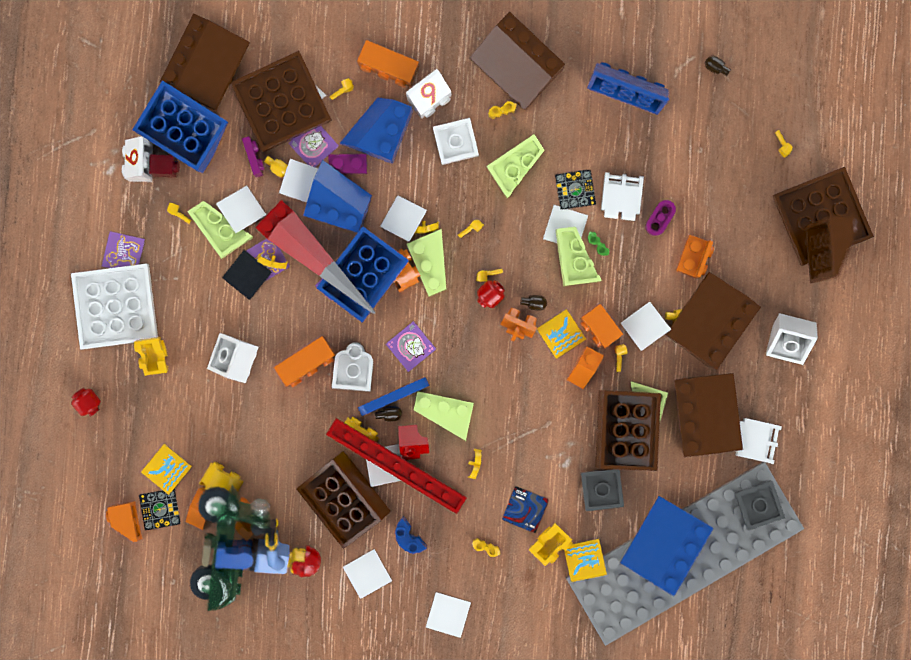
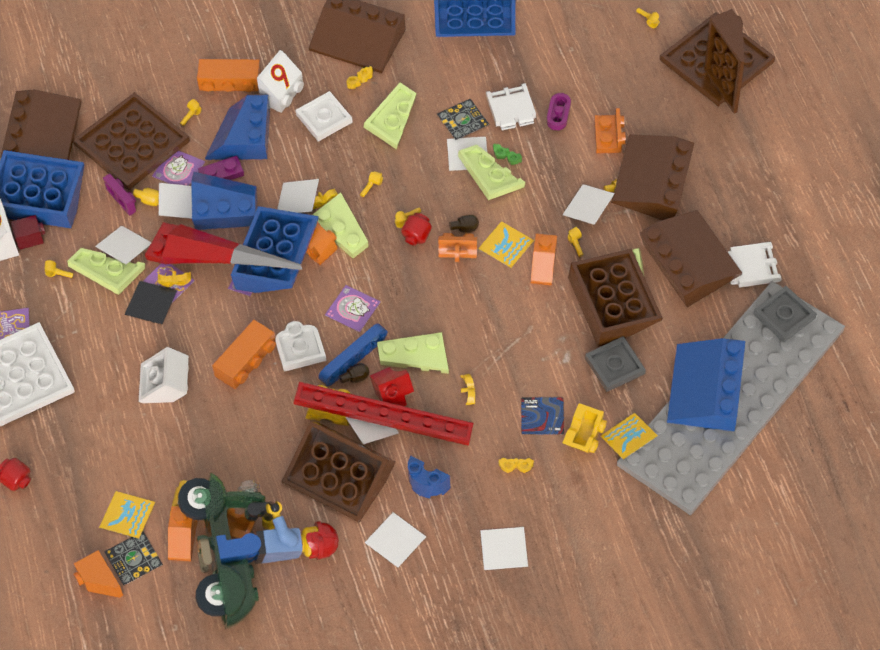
camera: 20 degrees left, 30 degrees down
yellow cylinder [134,337,168,376] -> none
orange brick [580,304,624,349] -> none
white slope [766,313,818,365] -> none

